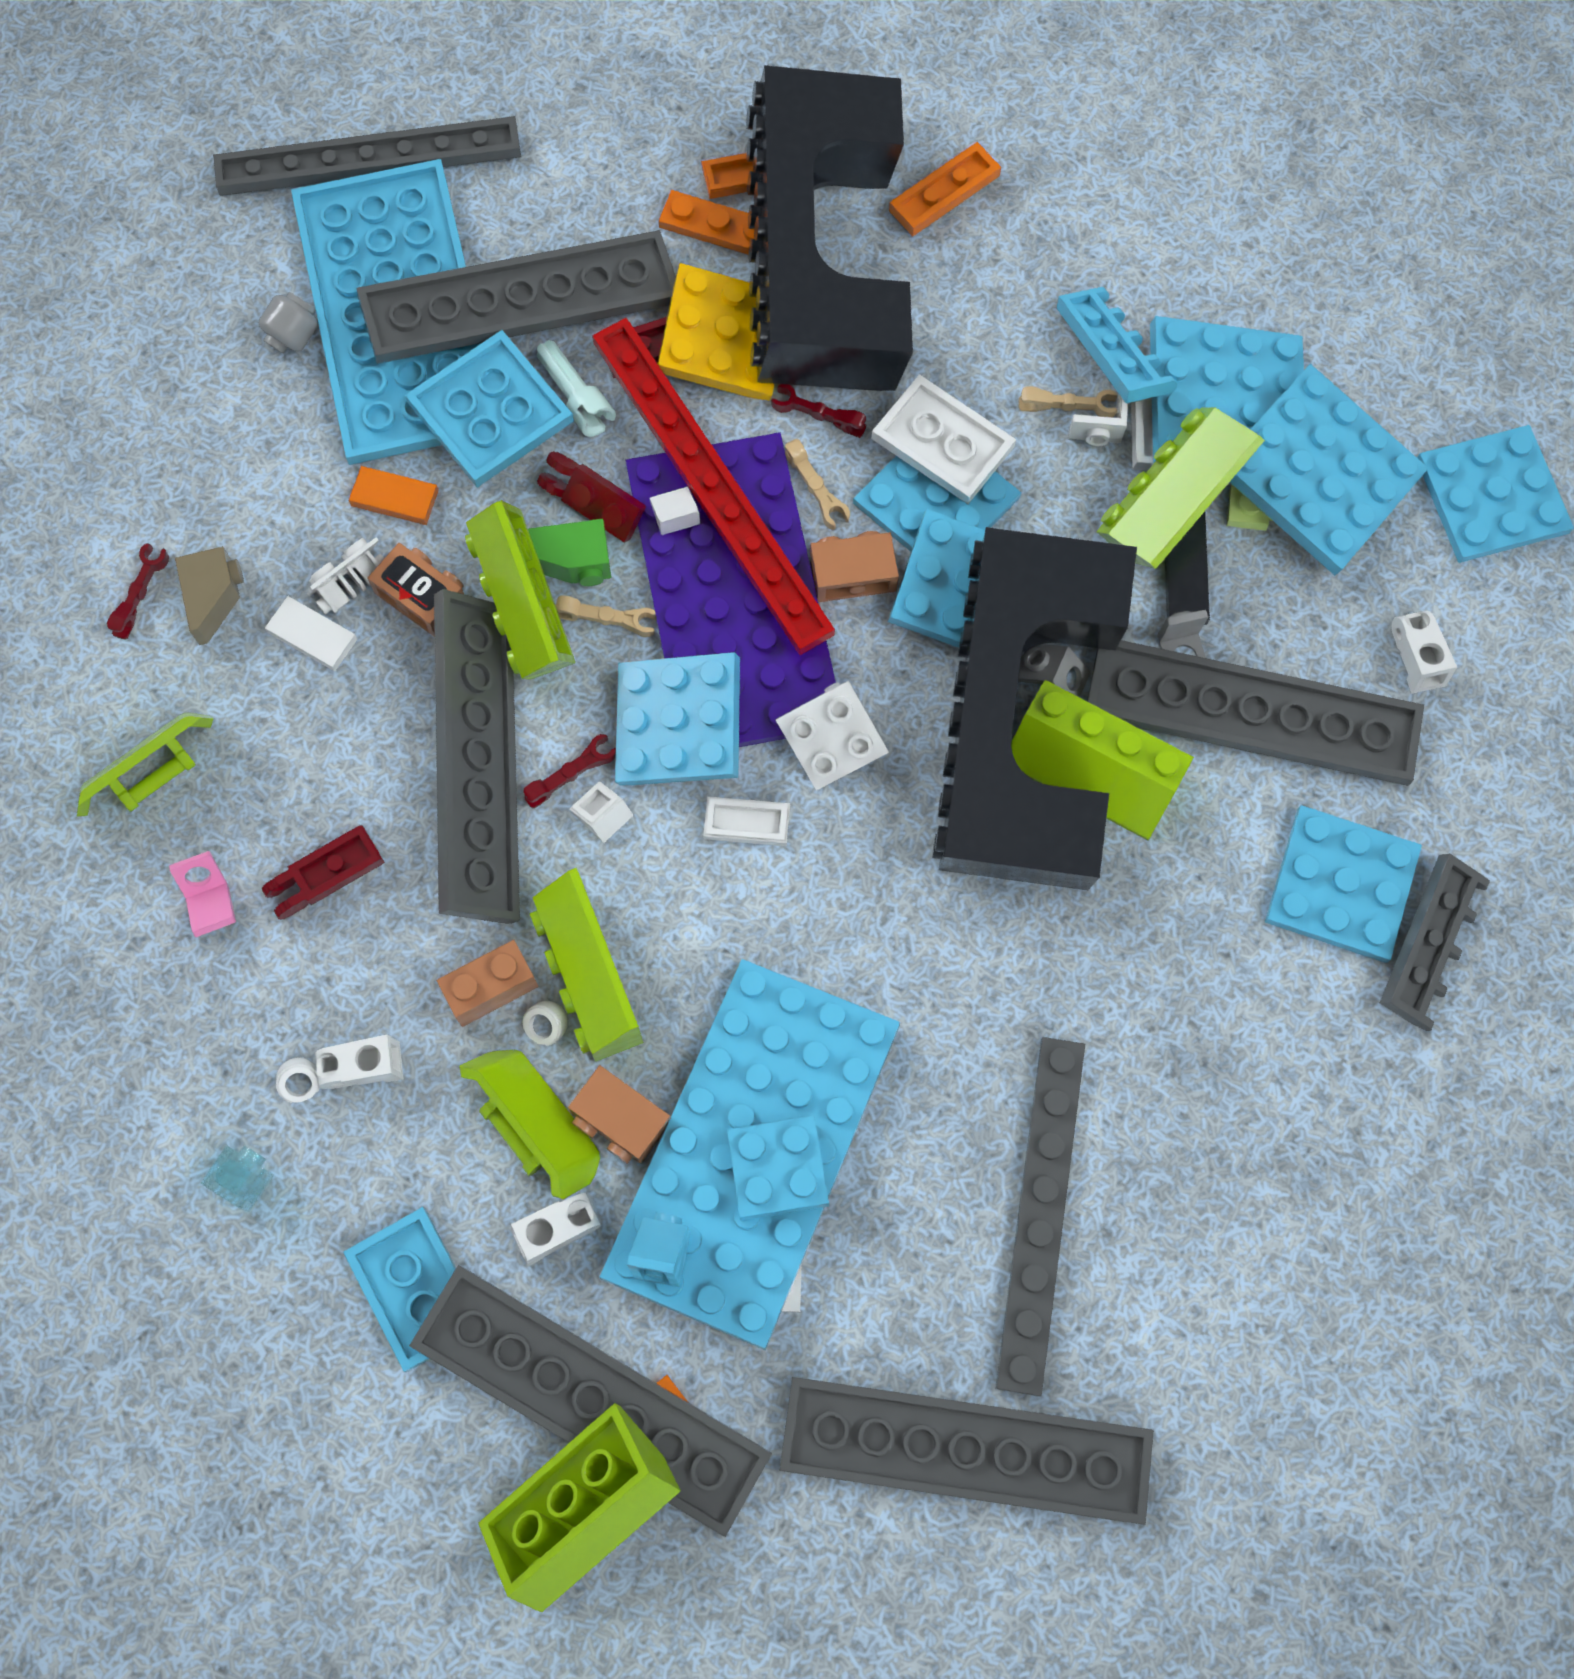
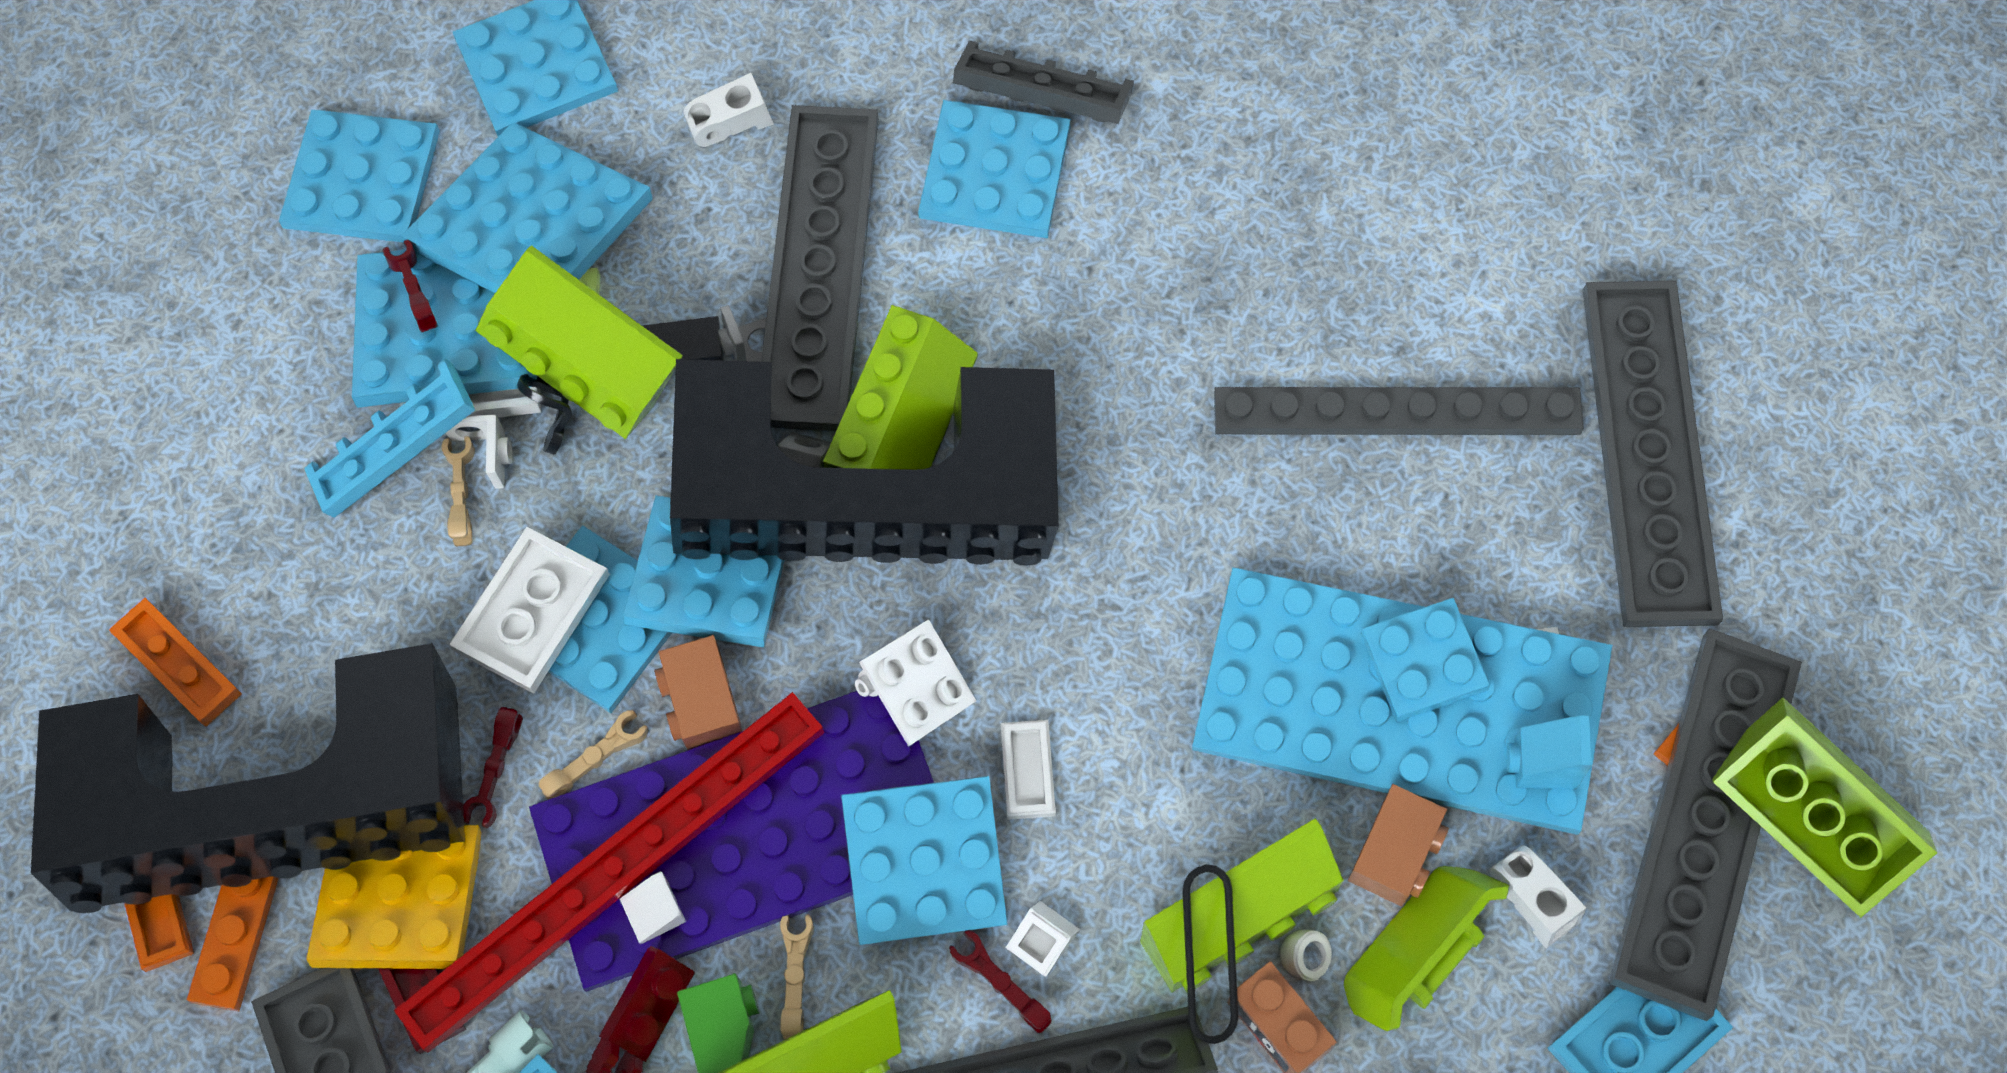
camera: 95 degrees left, 5 degrees down
none -> medium azure plate [279,109,440,243]
none -> dark red piece [383,240,438,333]
none -> black piece [517,374,572,455]
none -> black piece [1182,865,1238,1044]

